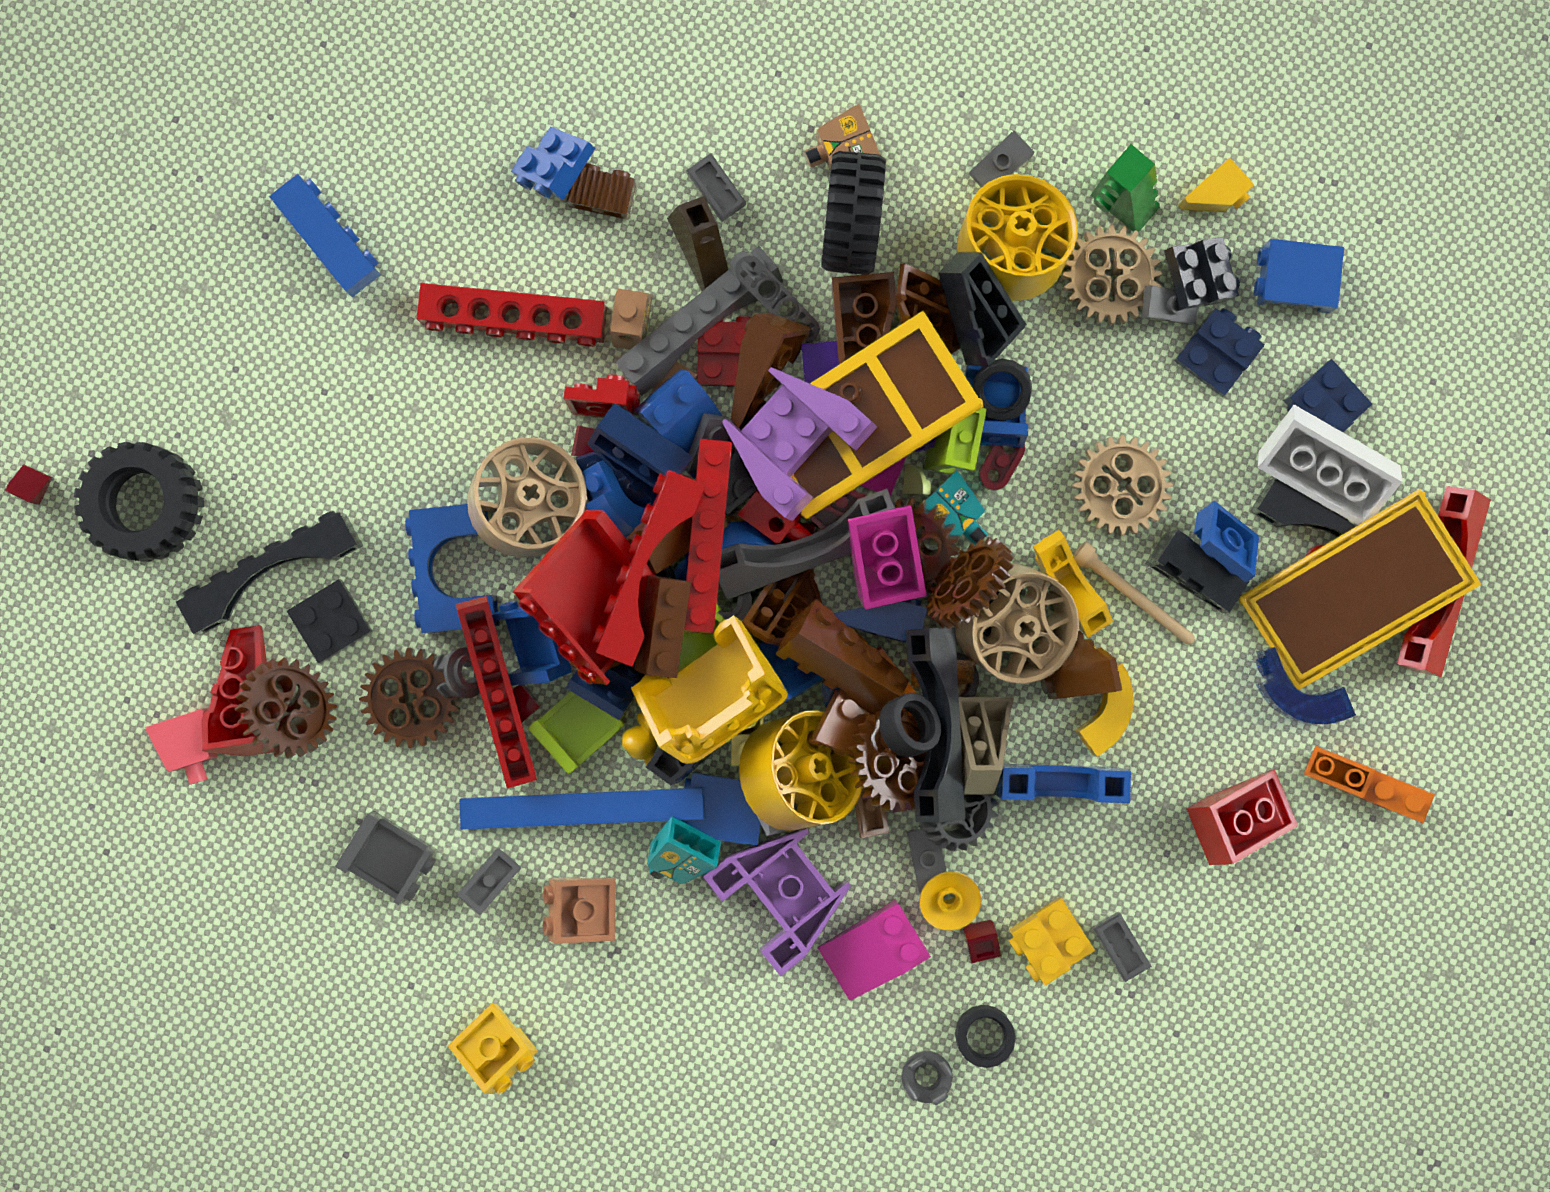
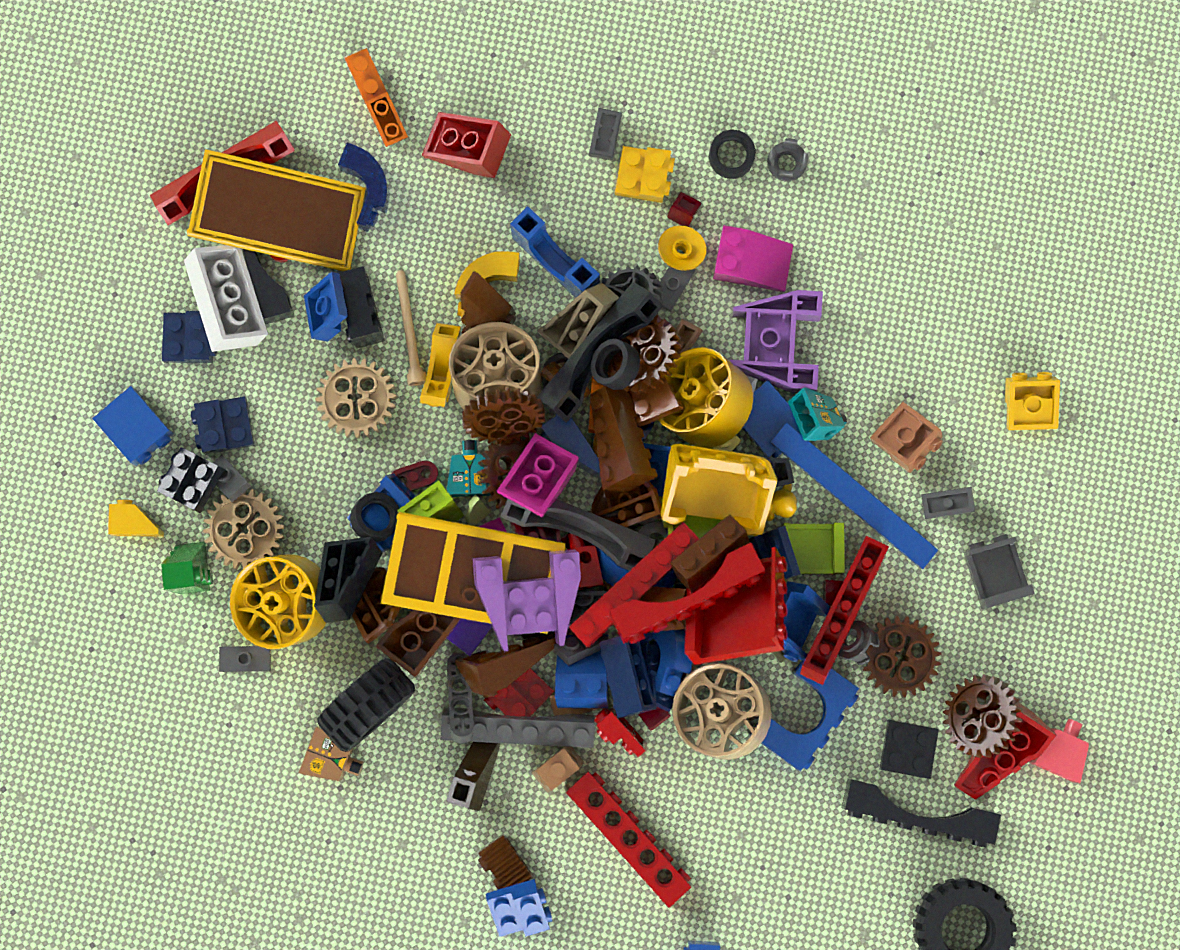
camera: 140 degrees left, 5 degrees down
dark grey plate [686,153,746,222] -> none

